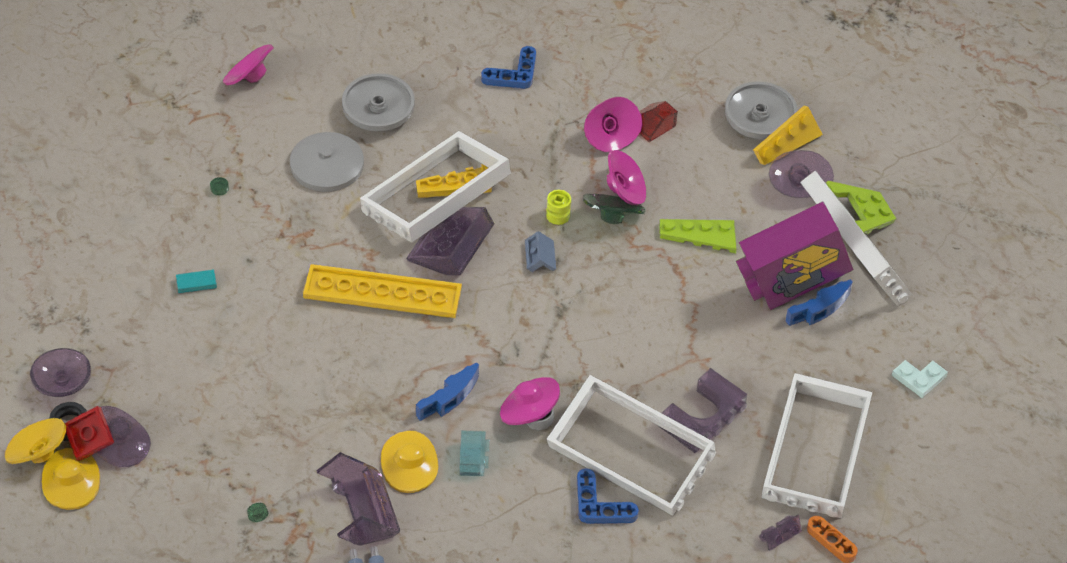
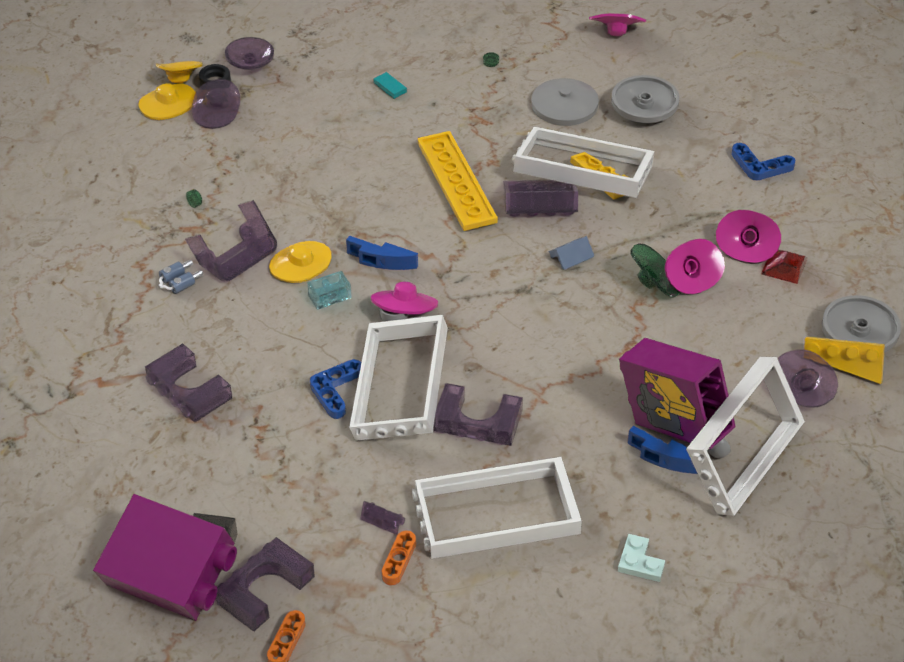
camera: 65 degrees right, 5 degrees down
red tile [65,406,114,461] -> none
neon yellow wheel [546,190,571,225] -> none
lime wing [659,219,736,254] -> none
lime wing [826,181,896,234] -> none

